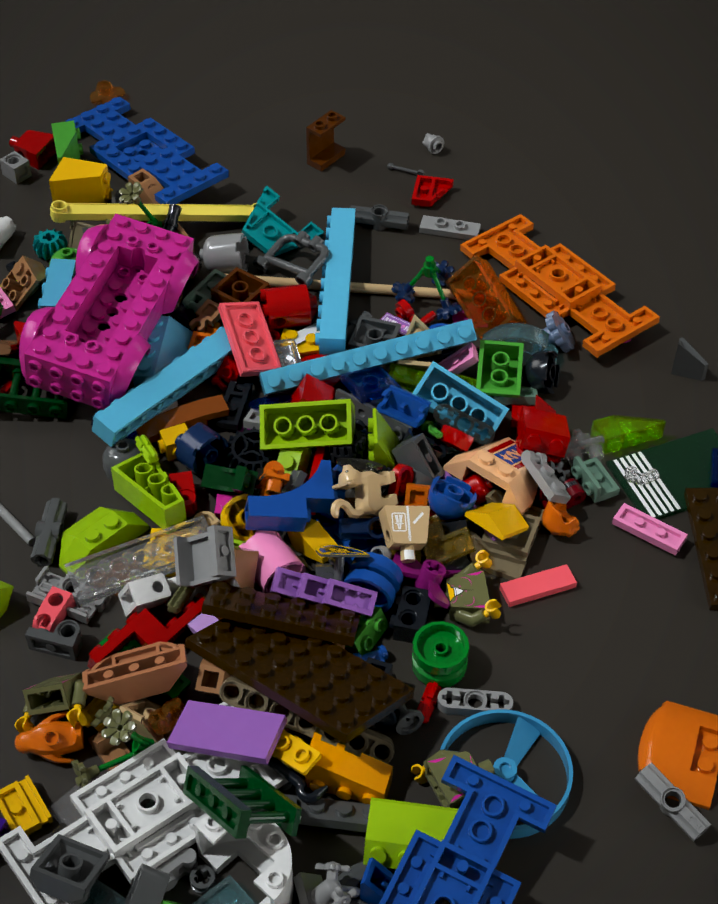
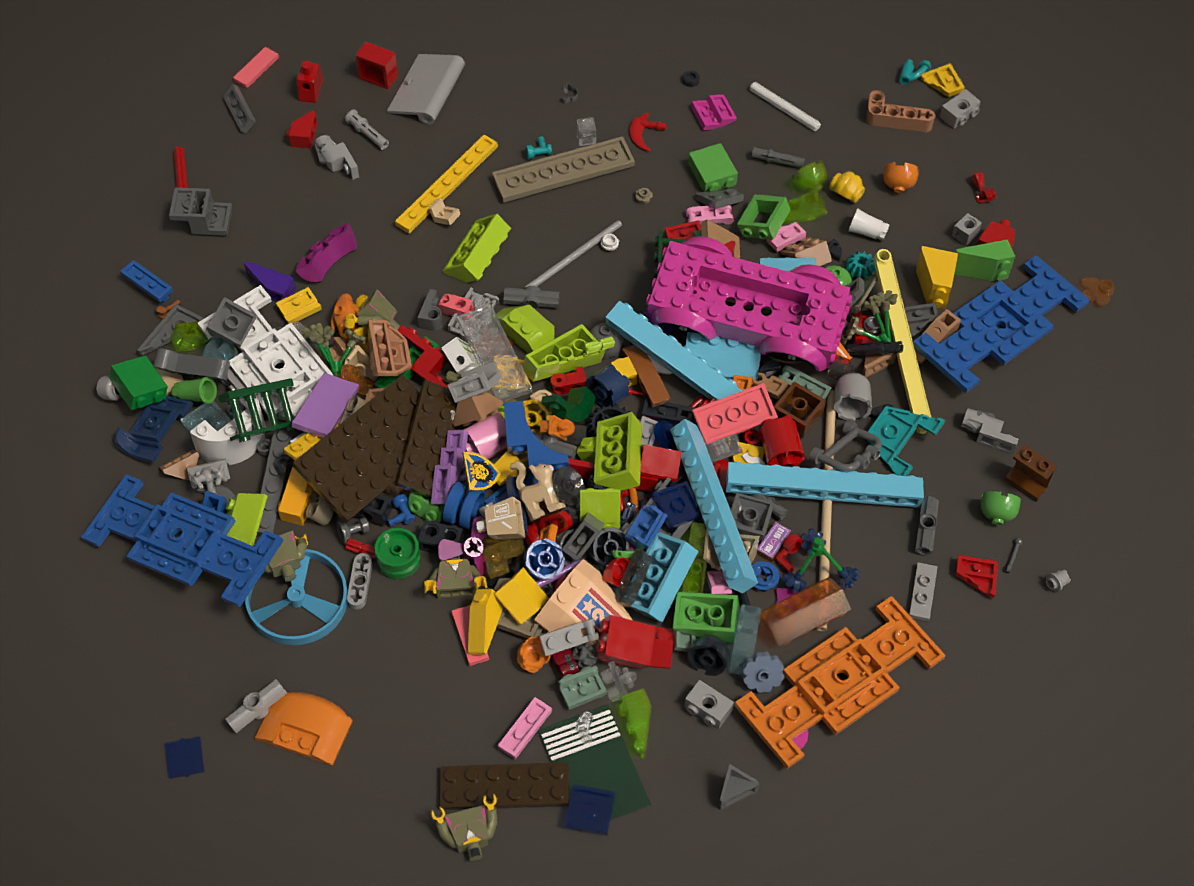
camera: 90 degrees right, 10 degrees up
none -> yellow slope [468,589,504,655]
none -> light grey brick [684,680,734,729]
none -> light grey plate [961,408,1019,455]
none -> bright green cylinder [981,491,1021,525]

